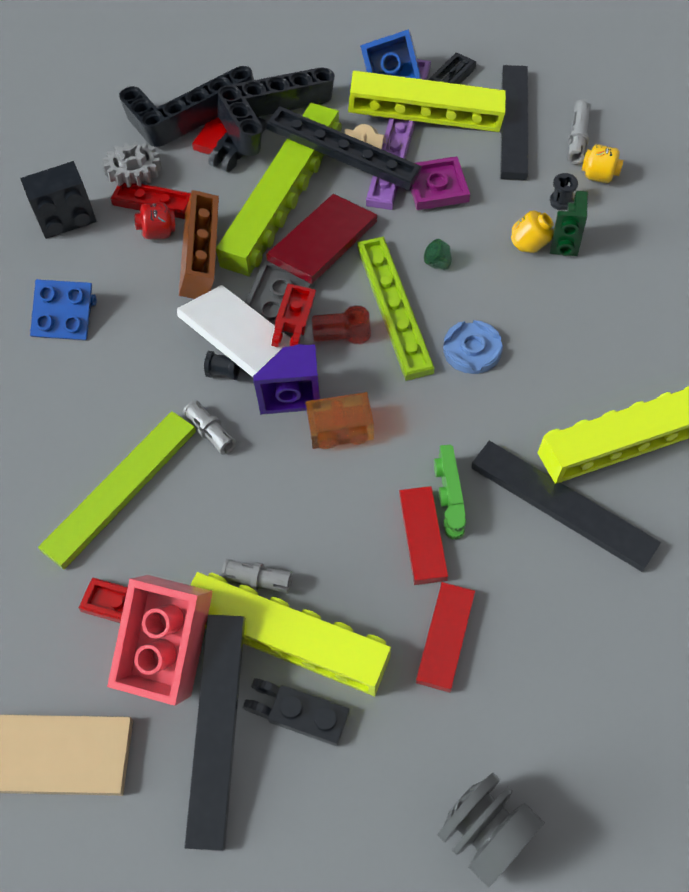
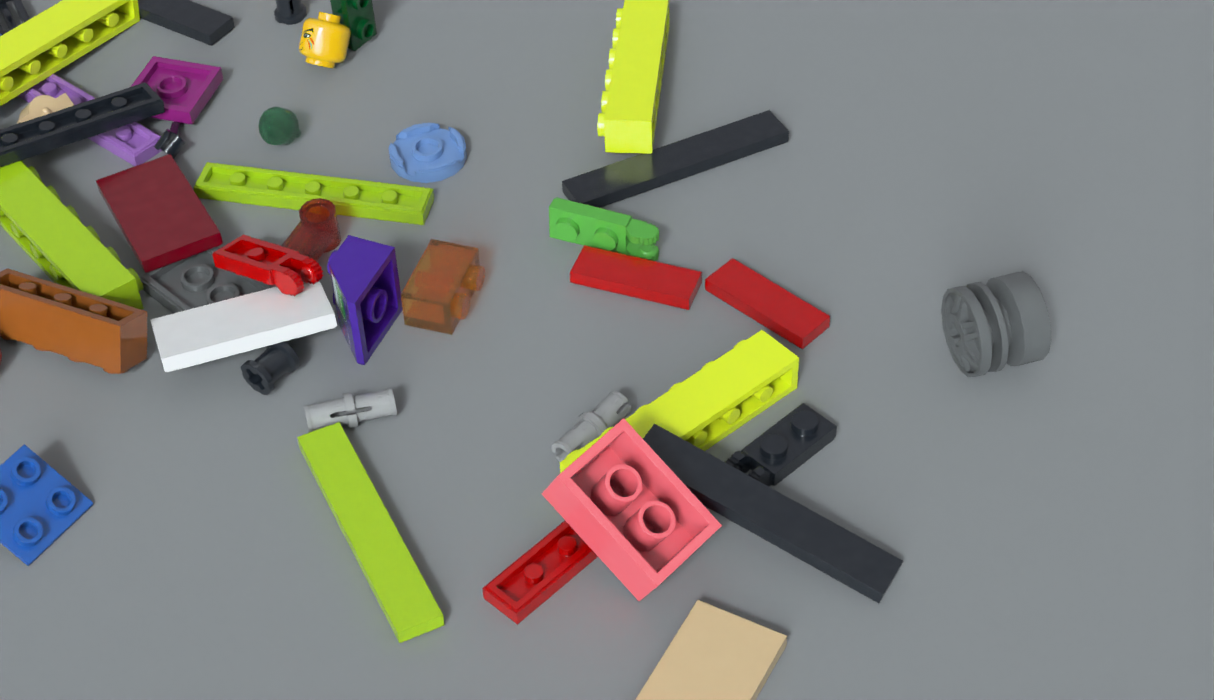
camera: 65 degrees left, 15 degrees down
none -> black hand [154,122,186,159]

